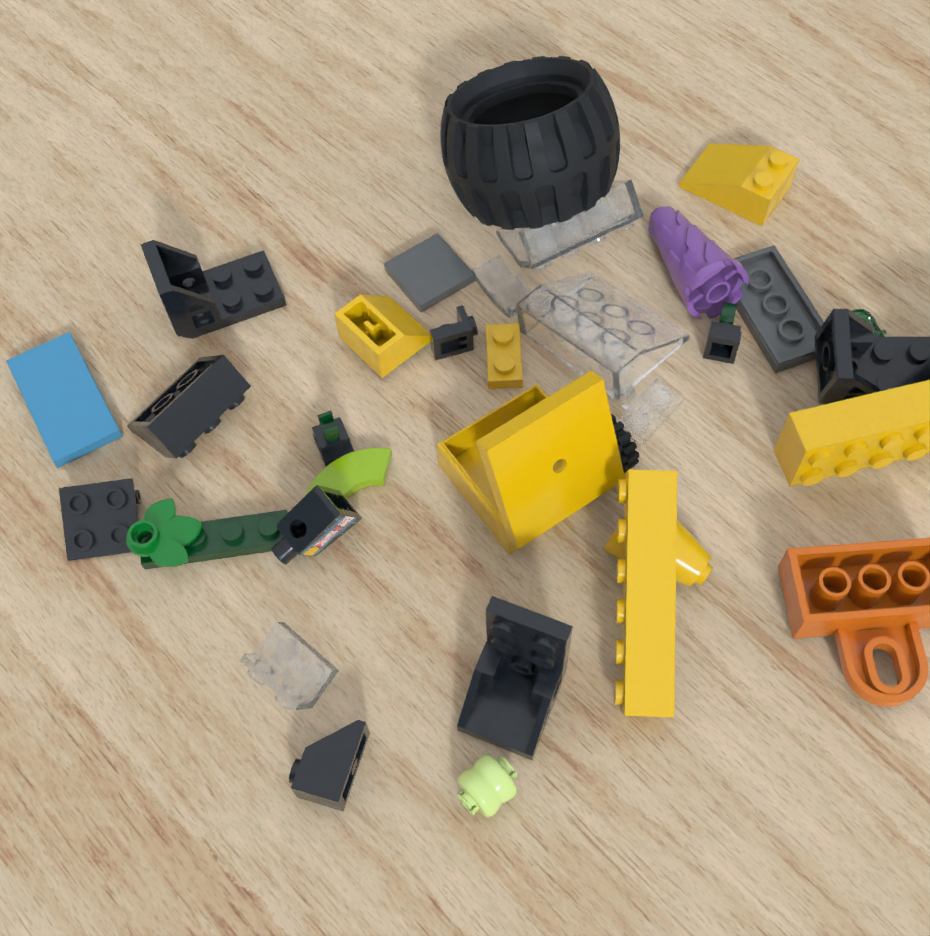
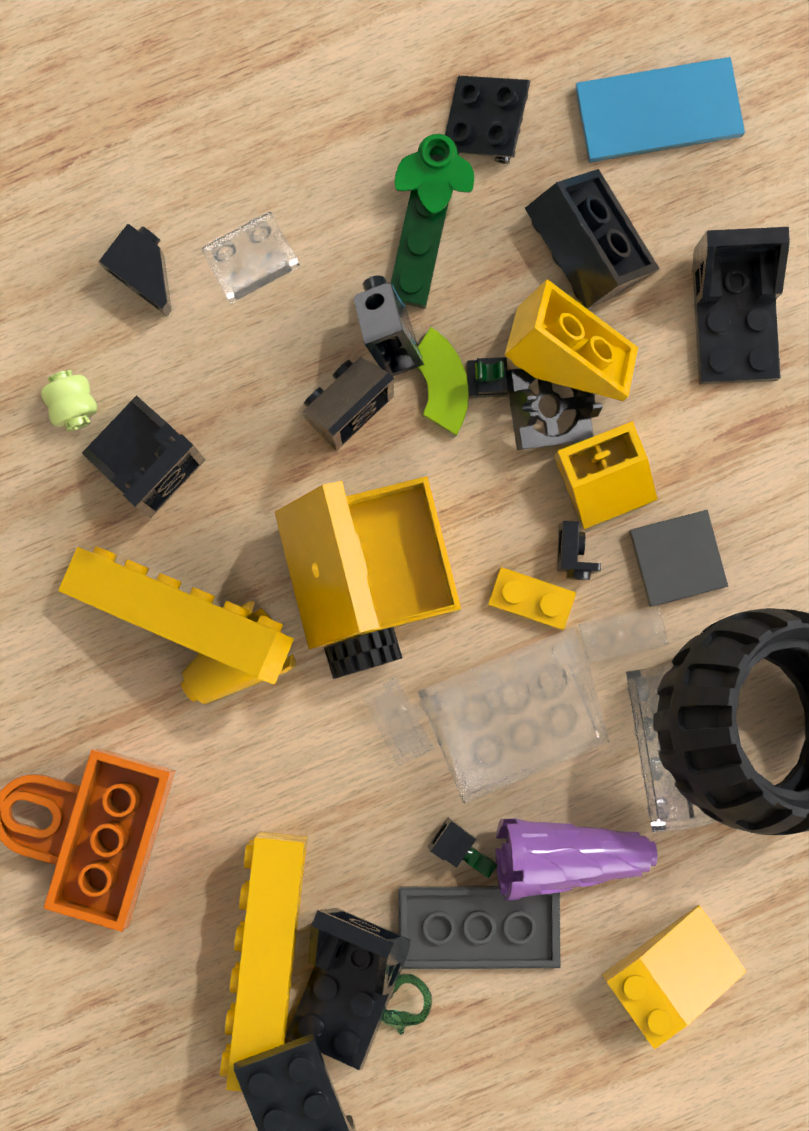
camera: 100 degrees right, 25 degrees up
none -> black slope [303,357,394,451]
none -> yellow slope [504,279,638,401]
none -> black piece [505,369,603,451]

